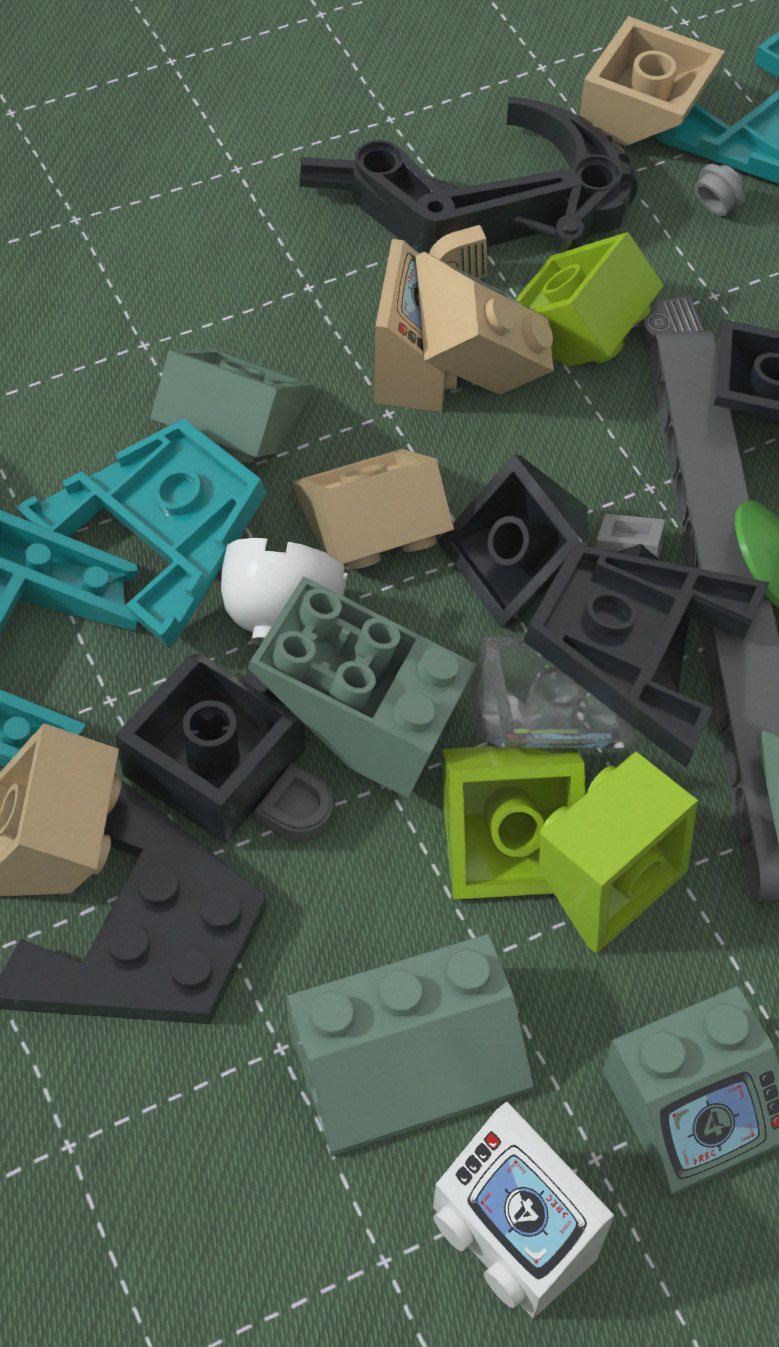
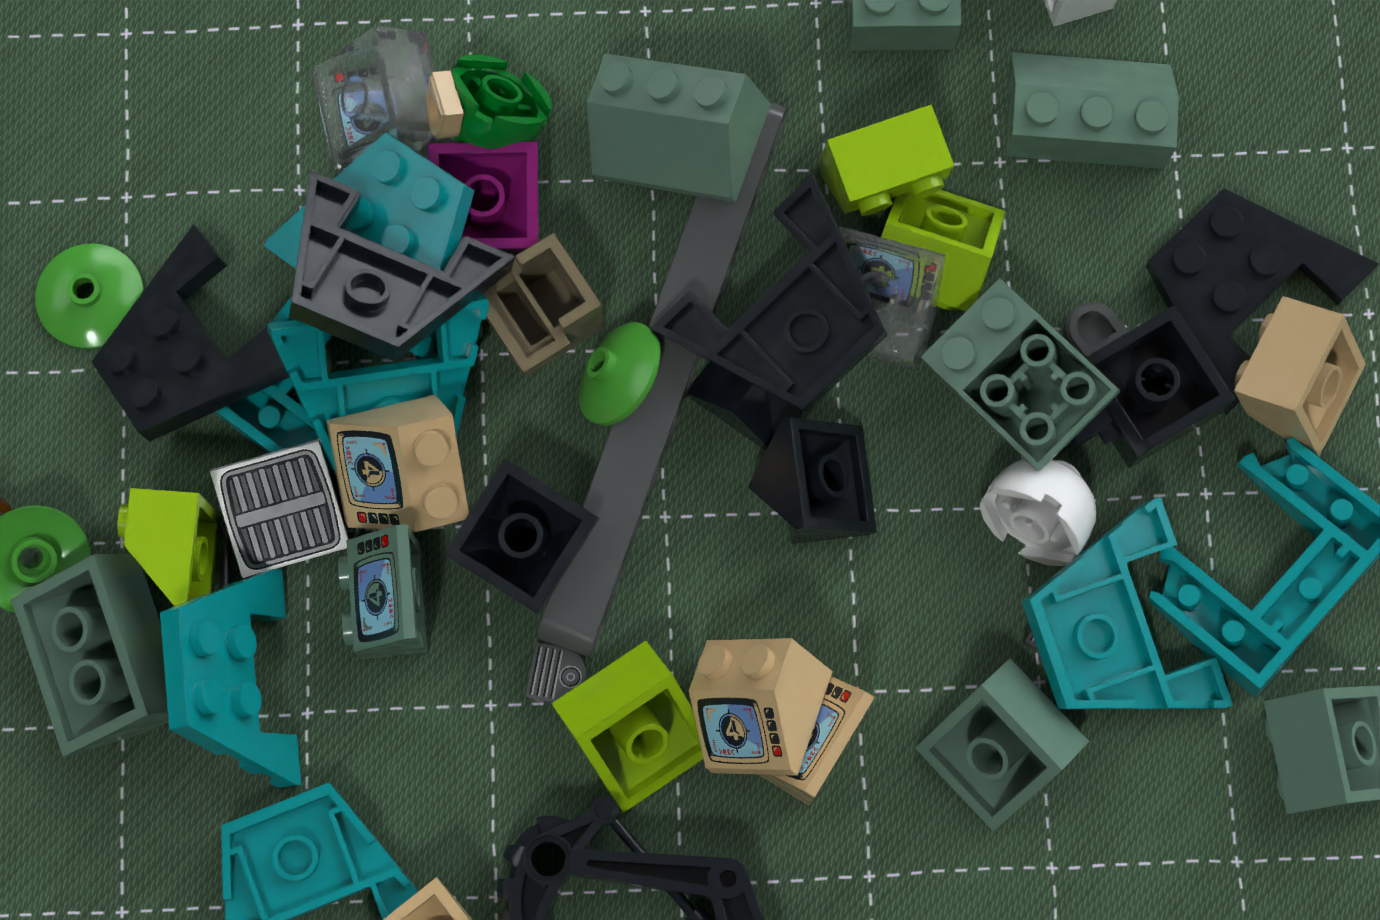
camera: 155 degrees left, 20 degrees up
tan slope [292,449,454,569] -> none
tan tile [429,225,488,279] -> none
light grey plate [596,514,665,559] -> none
light grey plate [694,164,745,216] -> none

